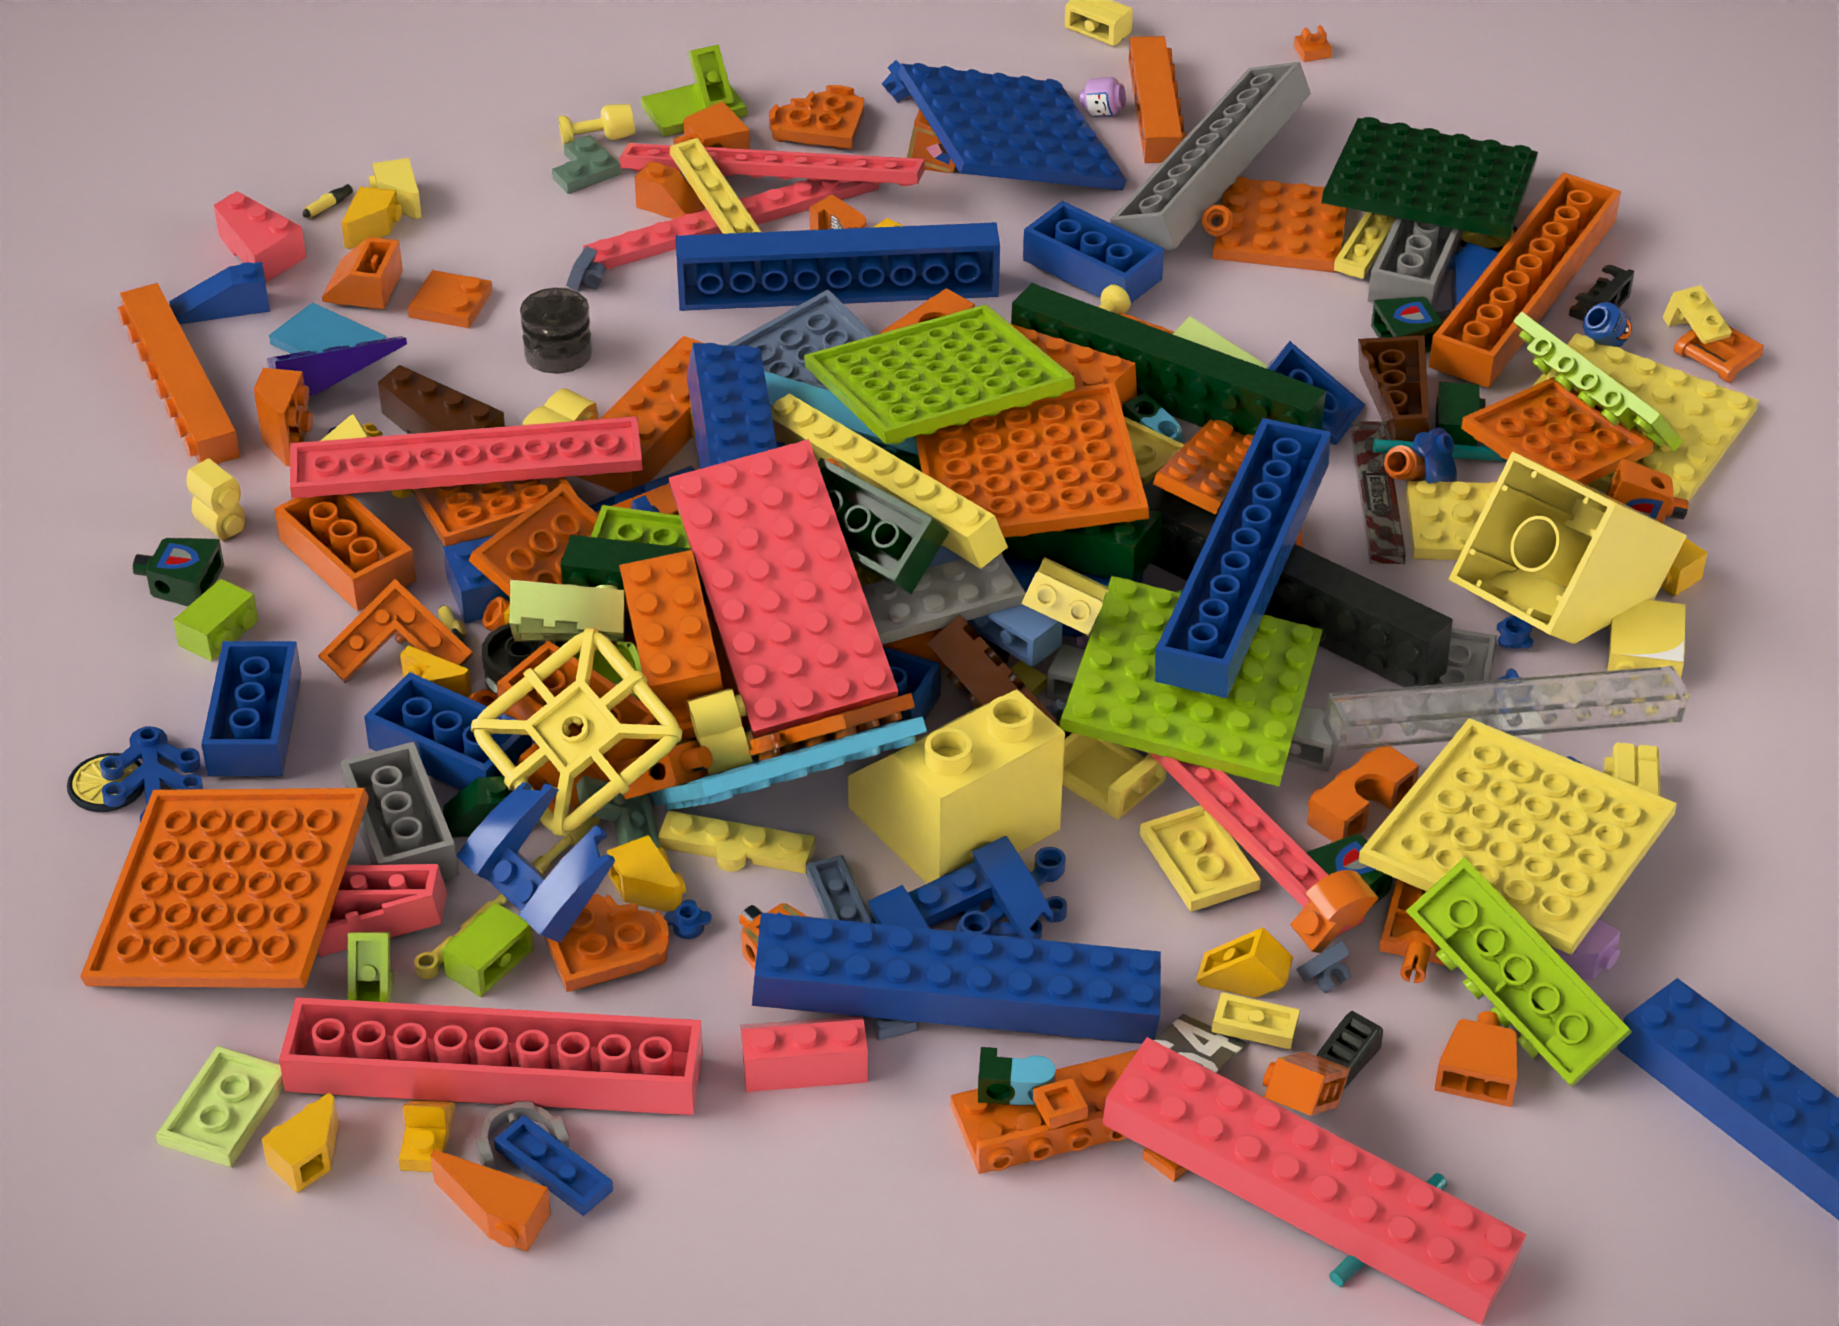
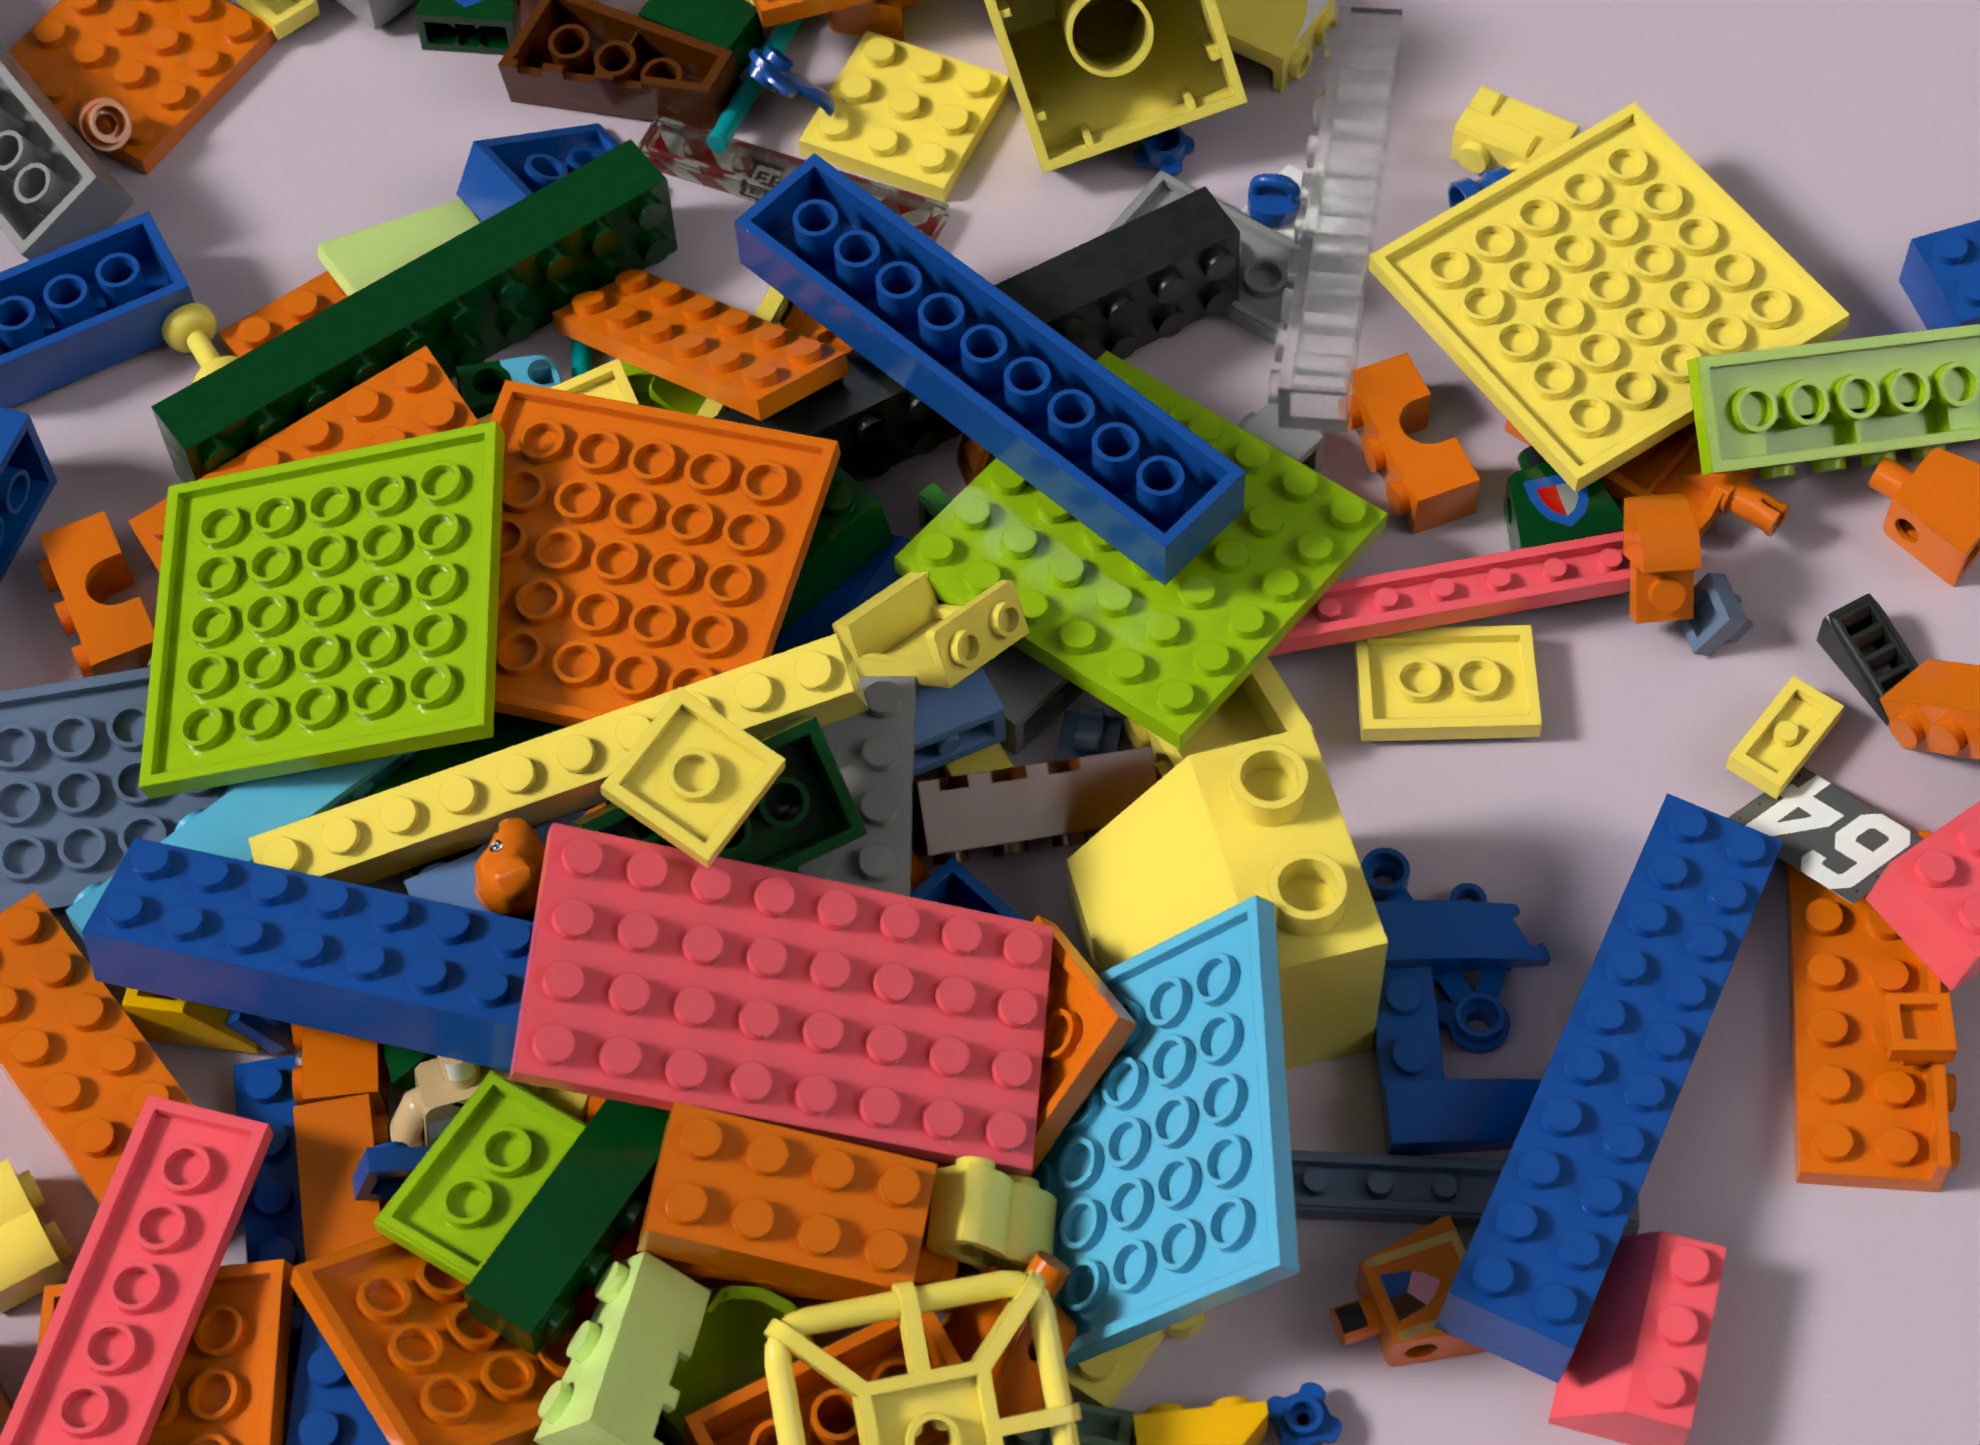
camera: 65 degrees left, 15 degrees up
orange plate [749,732,787,761] -> none
leg [978,1047,1056,1105] -> none
yellow slope [1195,927,1293,998] -> none
orange brick [1384,445,1426,481] -> none
none -> light yellow plate [601,686,786,869]

